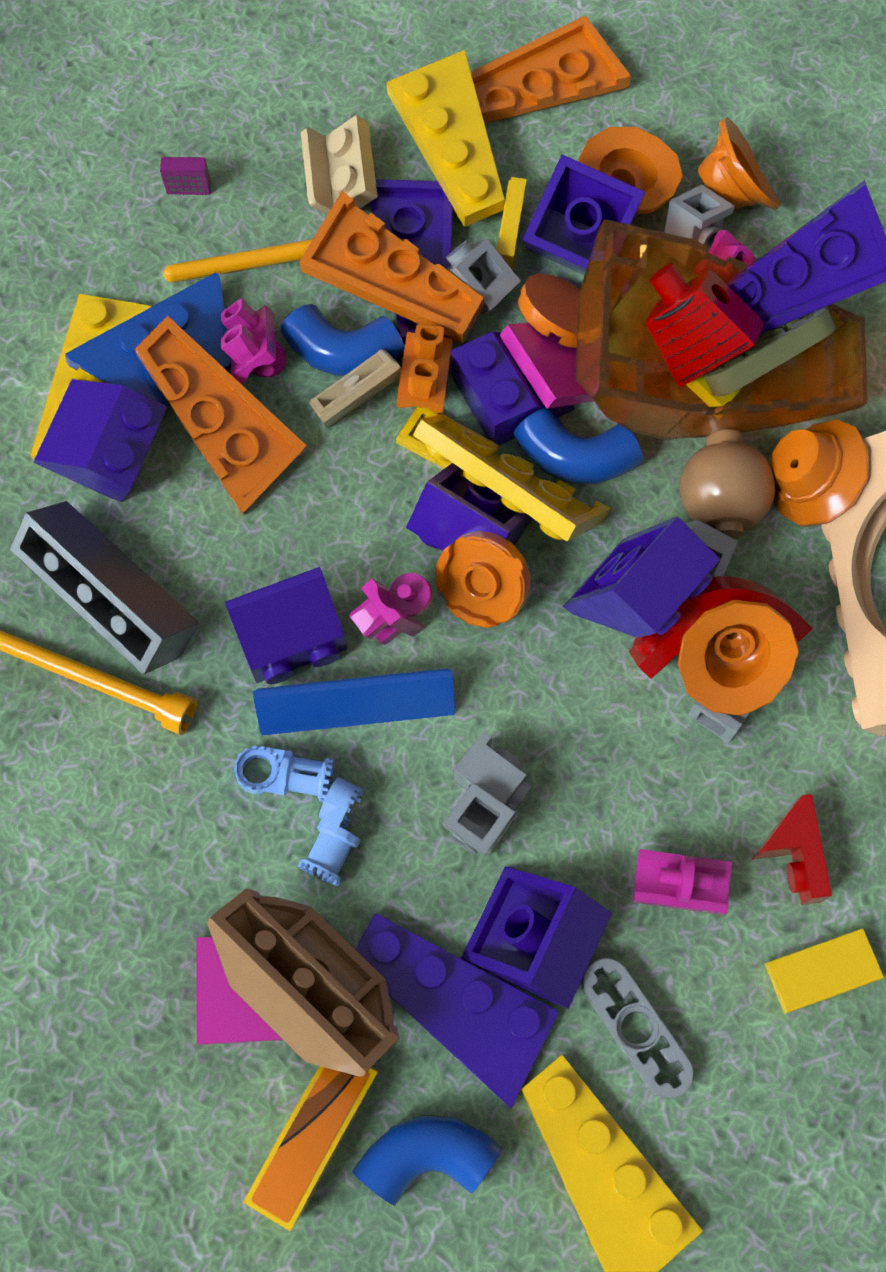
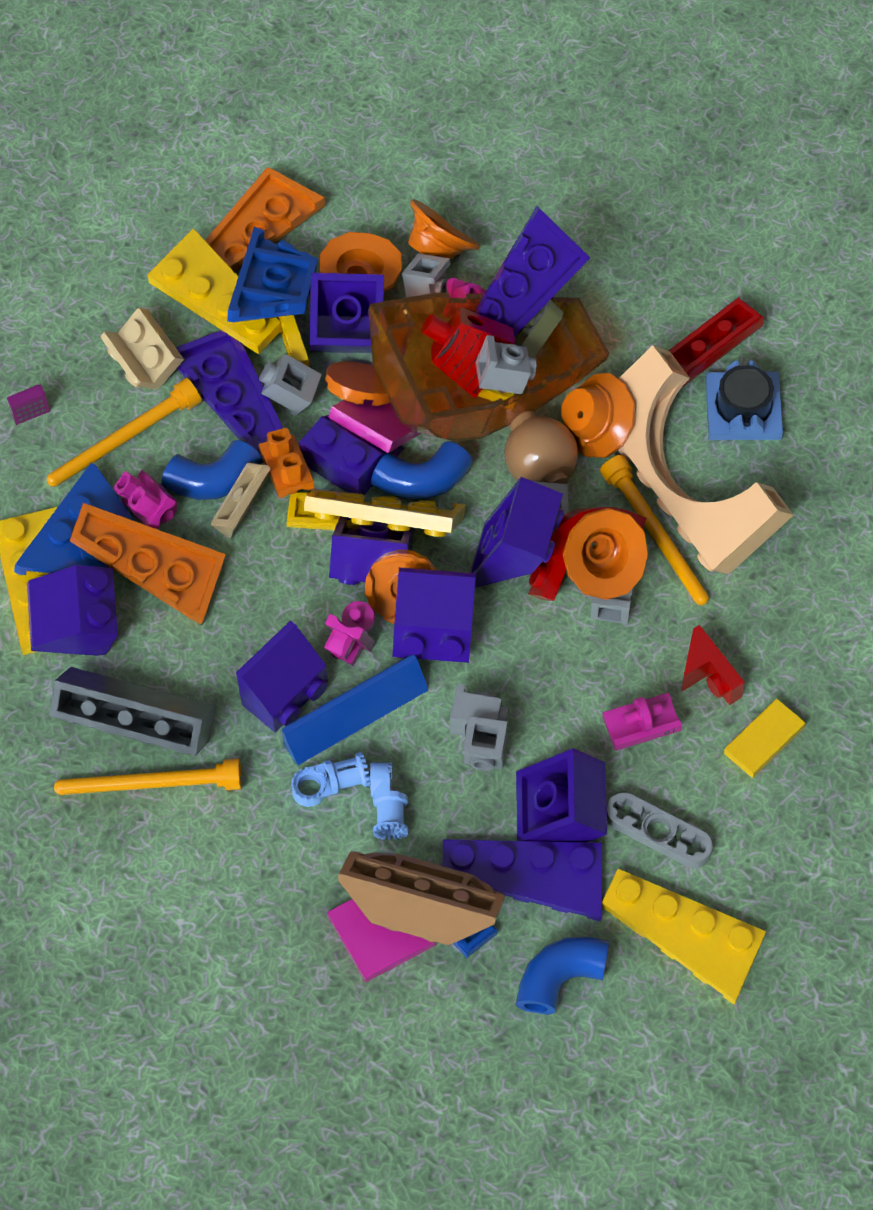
camera: 25 degrees left, 10 degrees down
slope [243,1066,379,1231] -> none
orange wing [299,191,484,343] -> none
none -> blue wing [227,227,318,322]
none -> dark purple slope [392,567,476,663]
none -> light grey brick [476,335,537,394]
none -> light orange piece [599,455,709,606]

